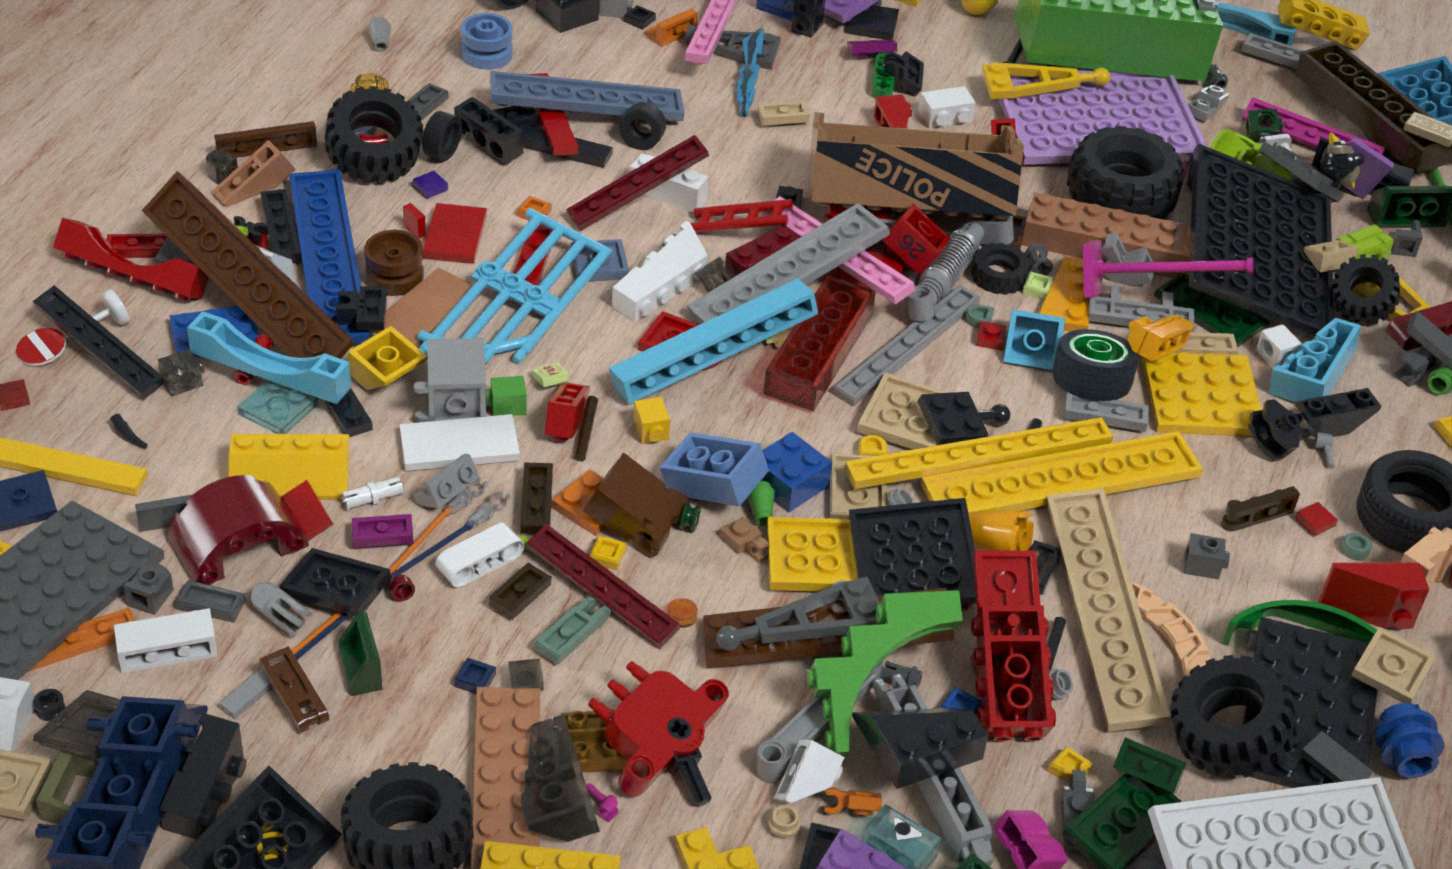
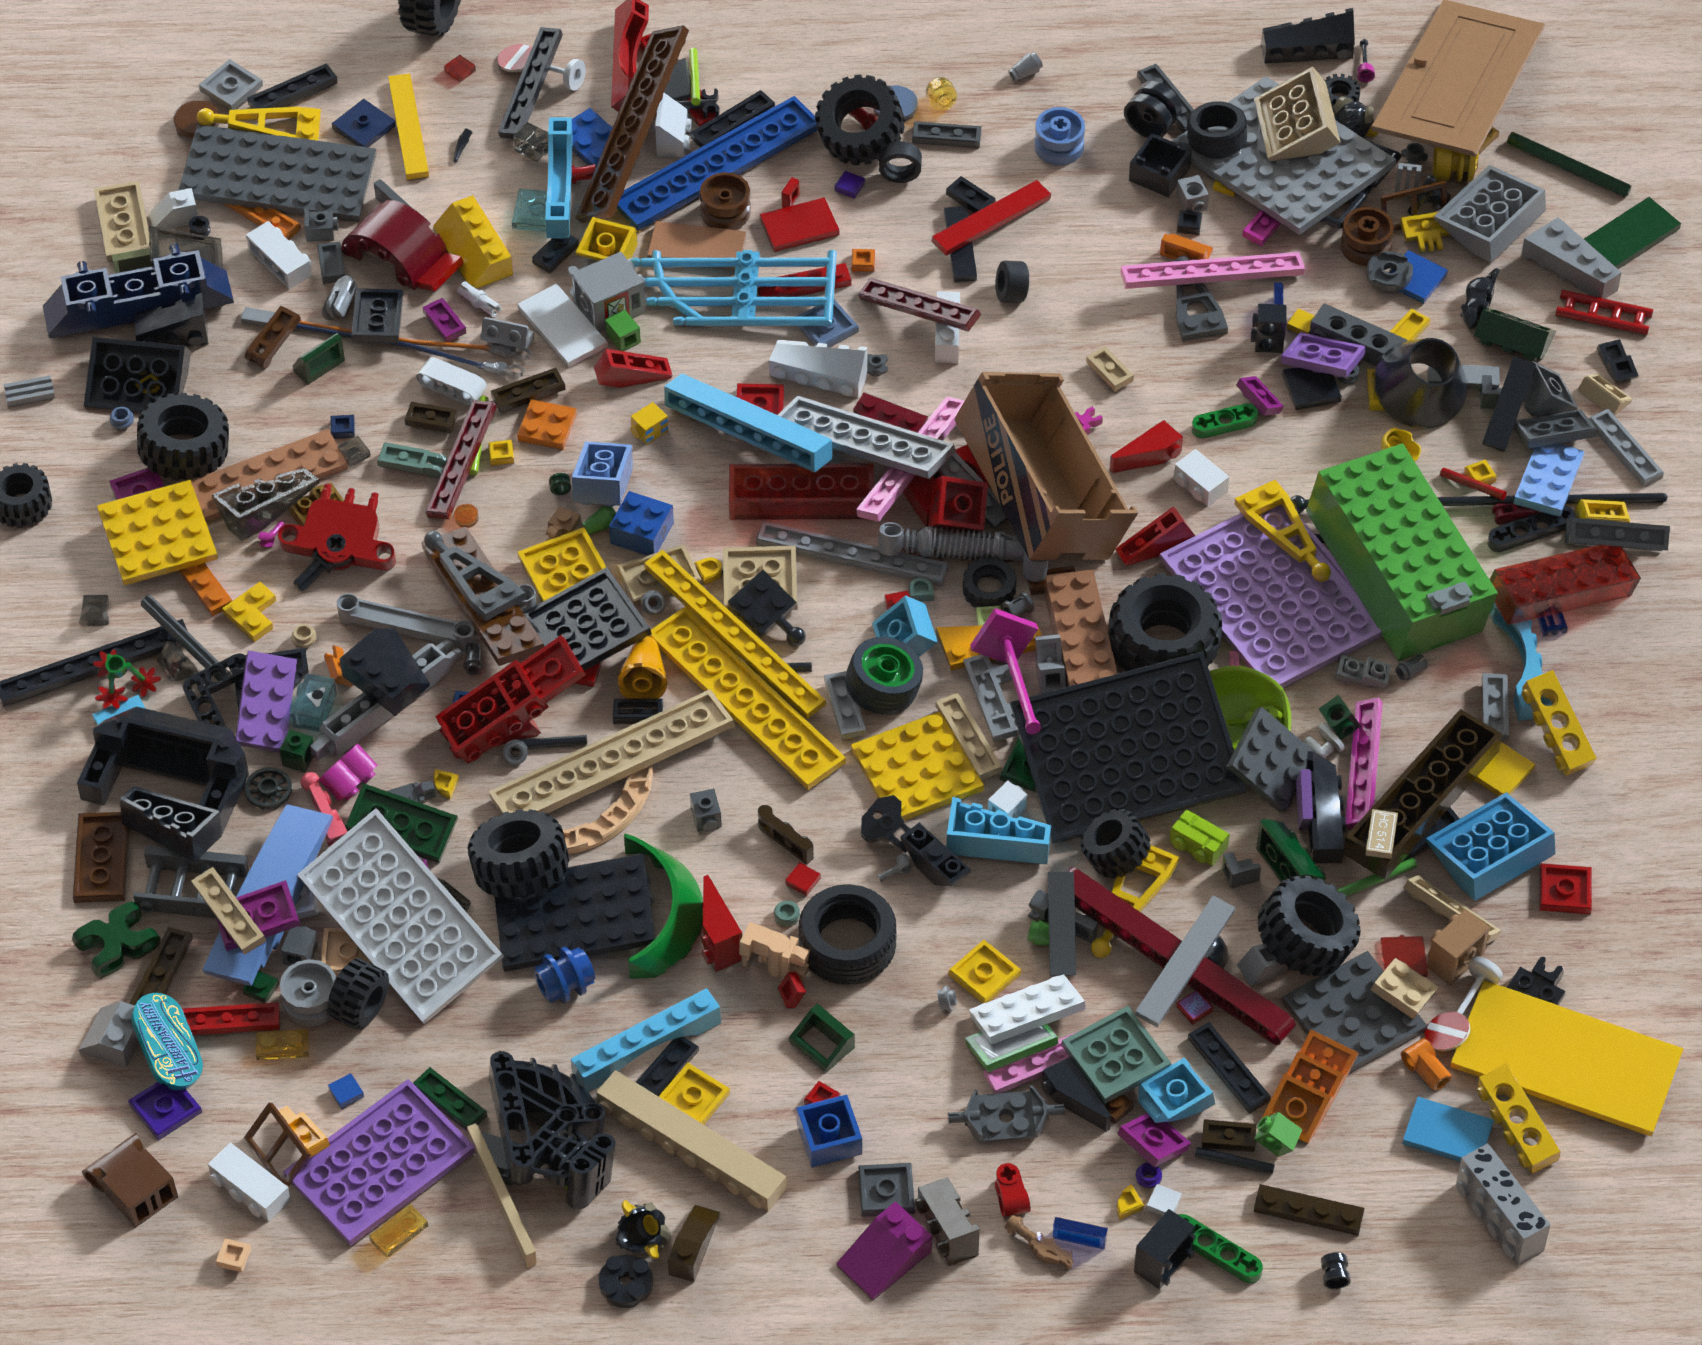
camera: 70 degrees right, 10 degrees up
clear smoke plate [206,149,238,185] -> none
nougat slope [212,140,296,207] -> none
reddish brown tile [214,121,317,160] -> none
black plate [336,286,388,331] -> none
dark red hinge [389,574,415,602] -> none
black brick [454,97,524,164] -> none
sand blue plate [489,71,685,122] -> none
yellowish green tile [533,362,569,388] -> none
dark brown bar [575,396,598,462] -> none
reddish brown piece [583,452,689,557] -> none
red bar [691,199,793,233] -> none
clear smoke tile [695,256,731,293] -> none
dark azure sword [736,28,764,117] -> none
white slope [773,740,844,803] -> none
bright green arch [807,590,963,759] -> none
black hinge [884,51,924,96] -> none
dark green tile [1113,737,1187,793] -> none
light orange piece [1127,314,1195,361] -> none
dark grey tile [1300,731,1373,783] -> none
tan slope [1303,240,1358,272] -> none
black hair [1320,132,1365,188] -> none
tan plate [1351,627,1437,703] -> none

